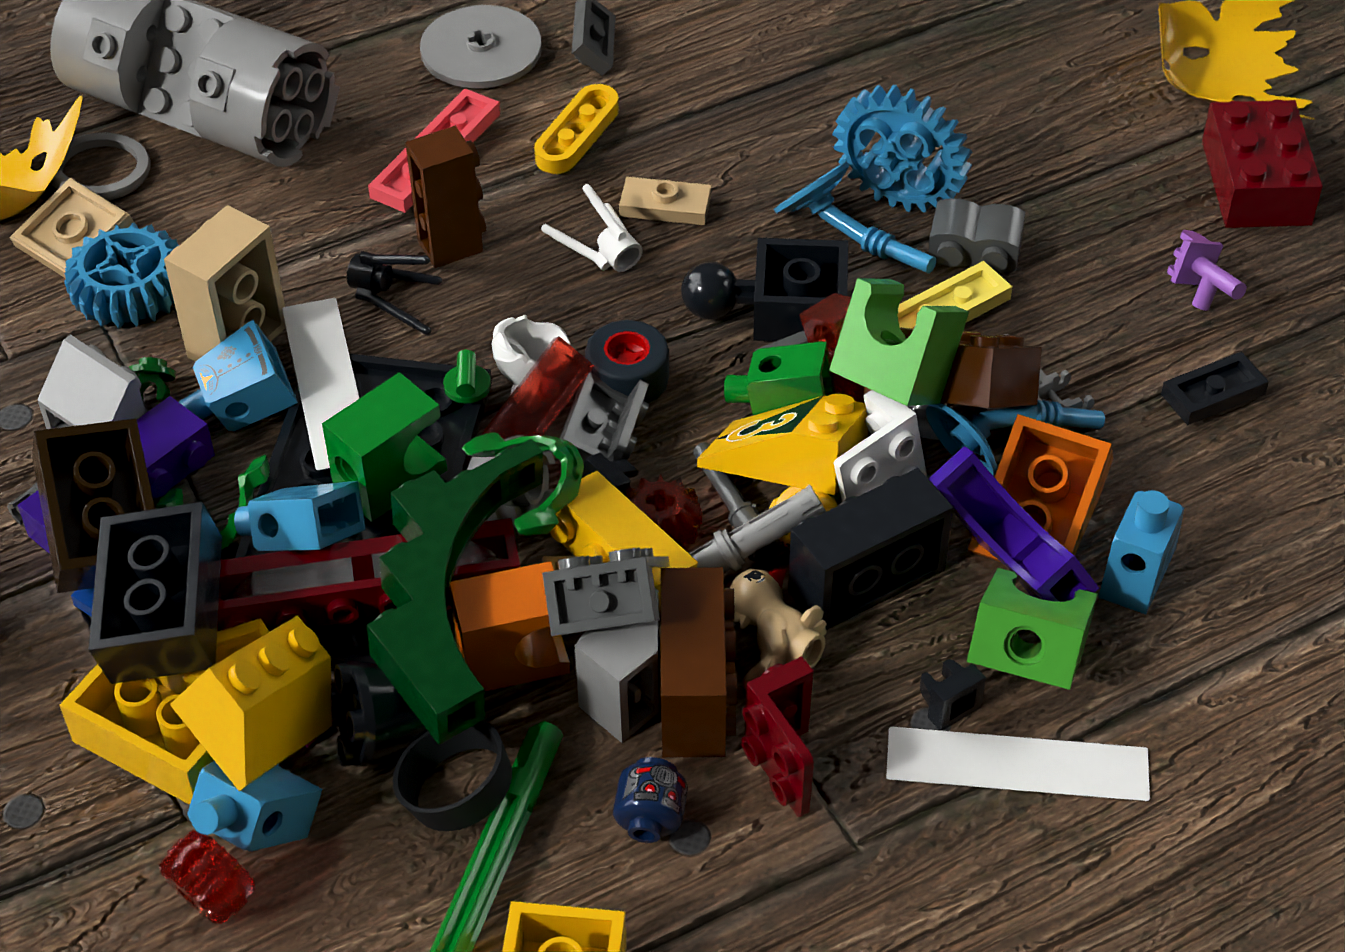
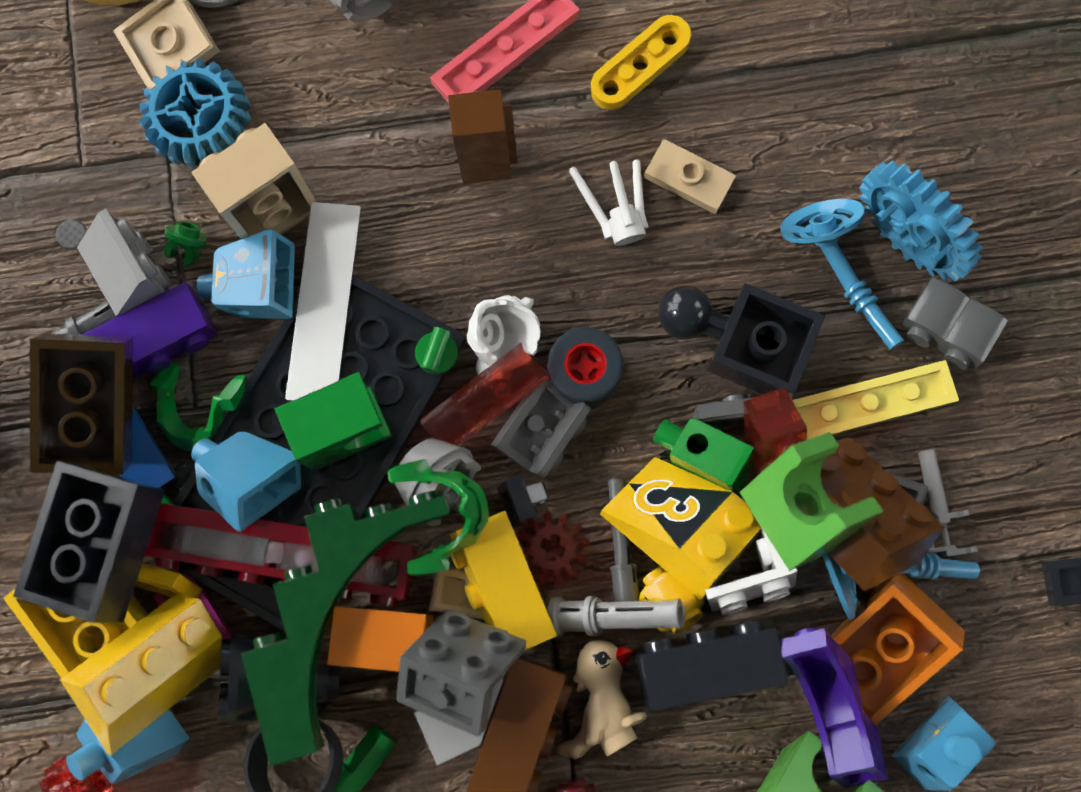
camera: 25 degrees right, 30 degrees up
black plant [347,251,442,335] -> none

